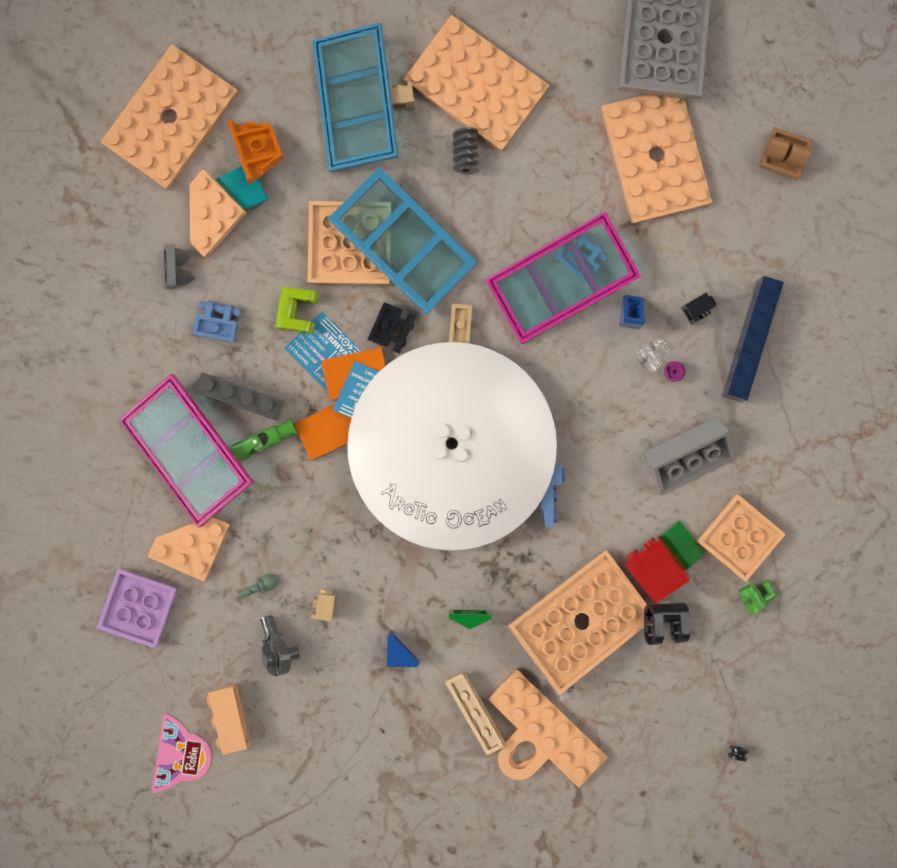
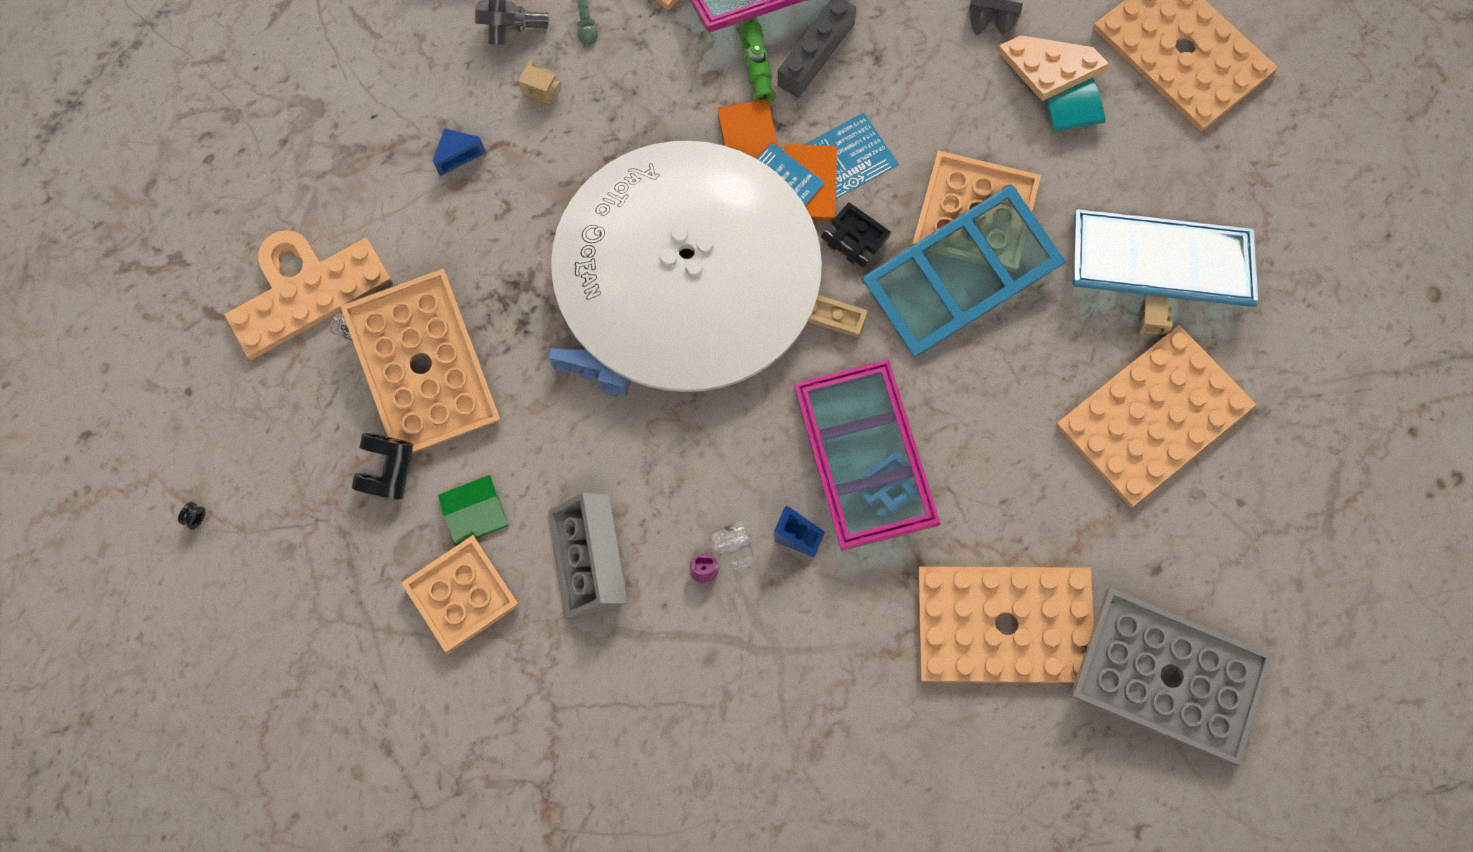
camera: 105 degrees right, 15 degrees down
medium blue plate [192,301,241,343] -> none
orange wing [227,120,283,185] -> none
lime connector [275,287,320,334] -> none
tan plate [445,671,506,755] -> none
green slope [449,609,492,629] -> none
dark grey piece [452,127,479,174] -> none
red brick [625,536,690,604] -> none
black brick [681,292,716,325] -> none
dark blue brick [722,276,784,403] -> none
bright green piece [738,580,777,614] -> none
medium nougat plate [759,127,813,181] -> none

